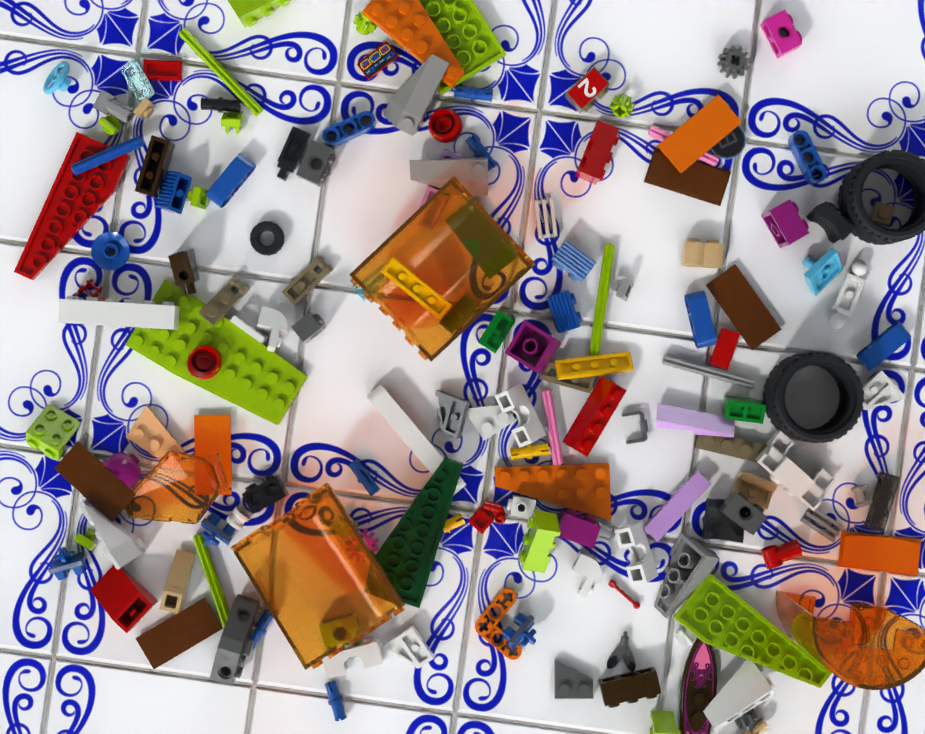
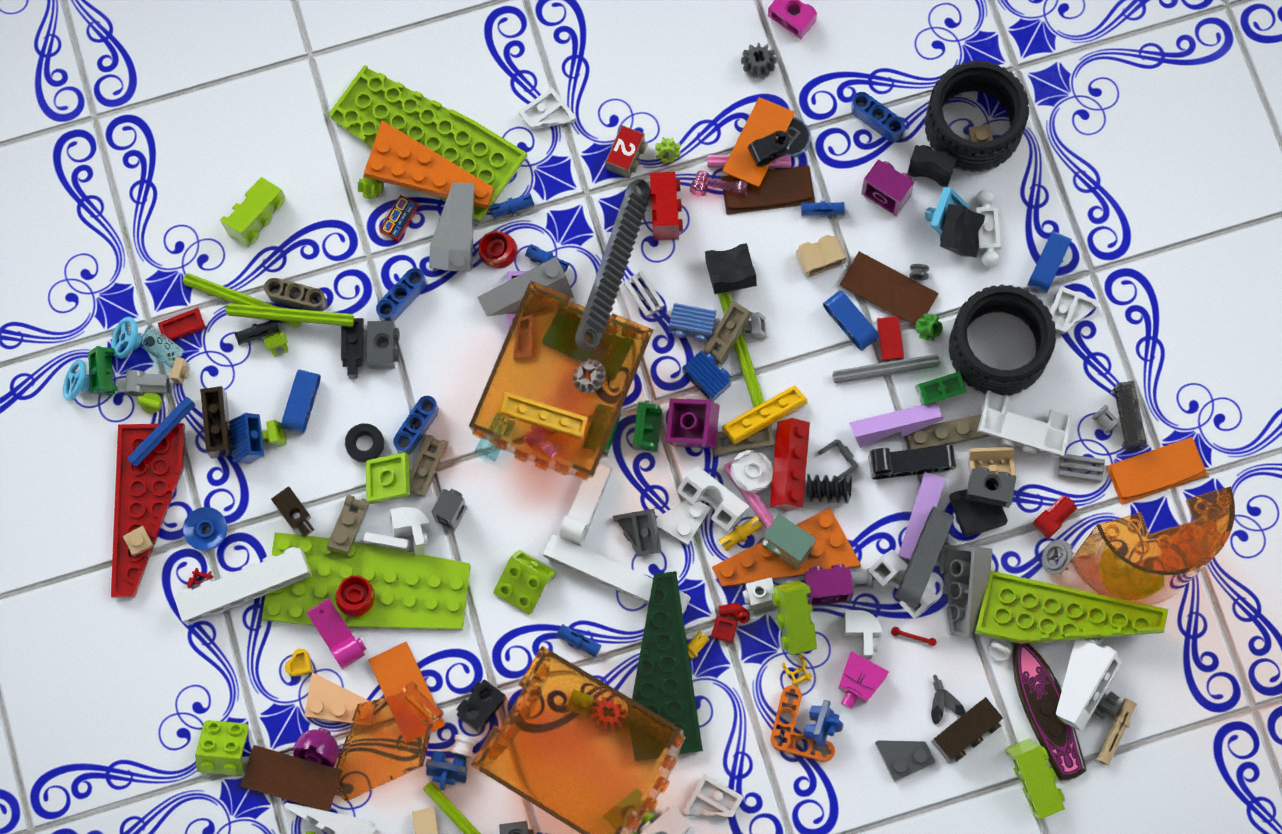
camera: 20 degrees left, 15 degrees down
none -> green hinge [88,346,118,396]
none -> medium azure piece [111,317,141,359]
none -> tan plate [123,526,154,557]
none -> lime axle [226,303,354,327]
none -> dark tan beam [264,278,327,312]
none -> yellow tile [285,649,313,677]
none -> dark pink door [306,598,367,670]
none -> lime plate [366,452,410,504]
none -> blue beam [393,395,439,455]
none -> lime bracket [493,549,557,615]
none -> white wing [518,88,577,130]
none -> brick [522,425,558,458]
none -> white beam [559,460,612,546]
none -> light grey gear [572,359,606,393]
none -> dark grey gear [575,179,650,351]
none -> clear pink brick [690,170,748,196]
none -> dark tan plate [703,301,753,365]
none -> black brick [705,243,757,294]
none -> white tile [730,450,773,493]
none -> black piece [747,131,790,167]
none -> sand green piece [762,514,816,570]
none -> yellow piece [781,654,812,687]
none -> blue pin [801,200,845,217]
none -> black piece [806,474,852,503]
none -> dark pink torso [838,651,889,710]
none -> black beam [868,445,957,480]
none -> dark grey beam [895,506,954,608]
none -> dark grey bush [909,264,929,280]
none -> bright green gear [916,314,943,341]
none -> black brick [940,204,985,258]
none -> light grey gear [1042,540,1074,575]

